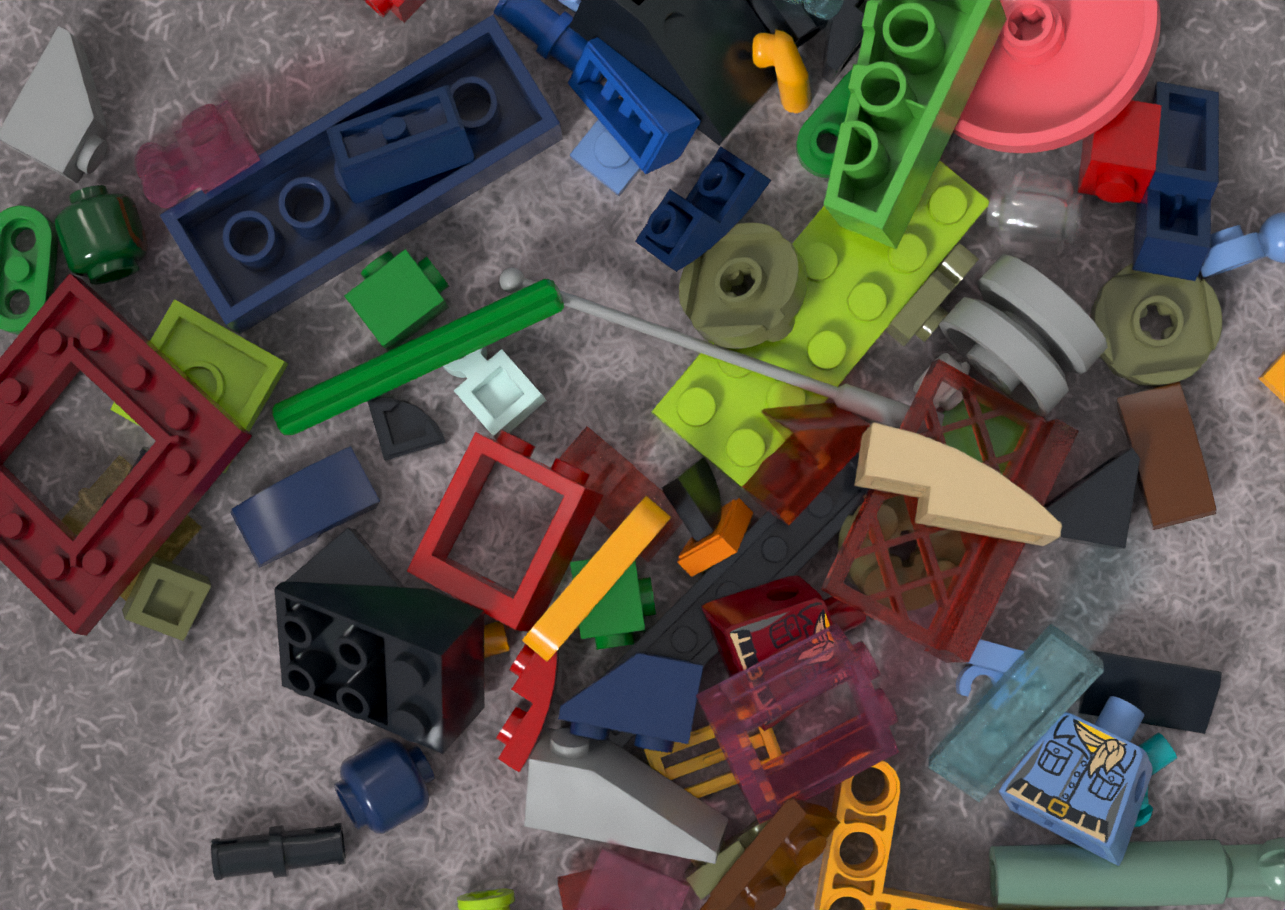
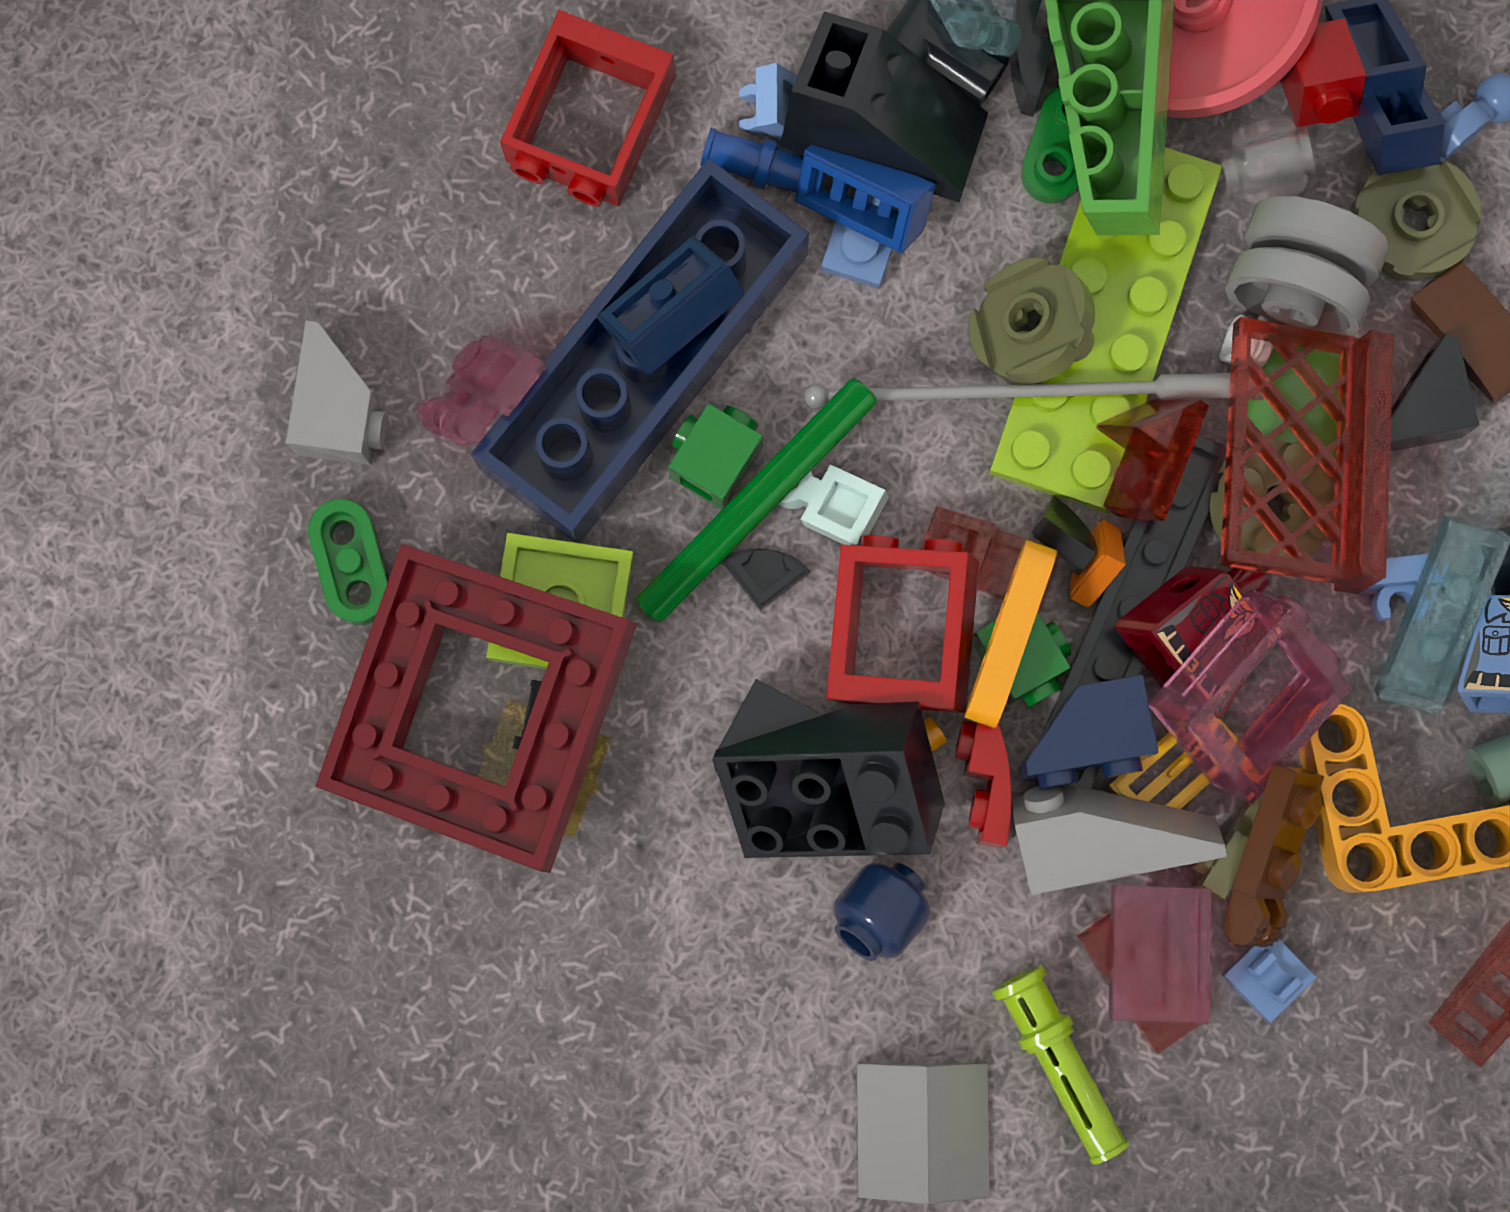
camera: 20 degrees left, 5 degrees down
dark green head [55,185,148,285] -> none
olive plate [122,556,211,641] -> none
black pin [211,823,346,880] -> none
dark blue slope [230,446,380,568] -> none
dark blue slope [635,146,771,272] -> none
light orange arm [753,29,812,113] -> none
tan slope [854,423,1062,546] -> none
olive plate [885,243,979,347] -> none

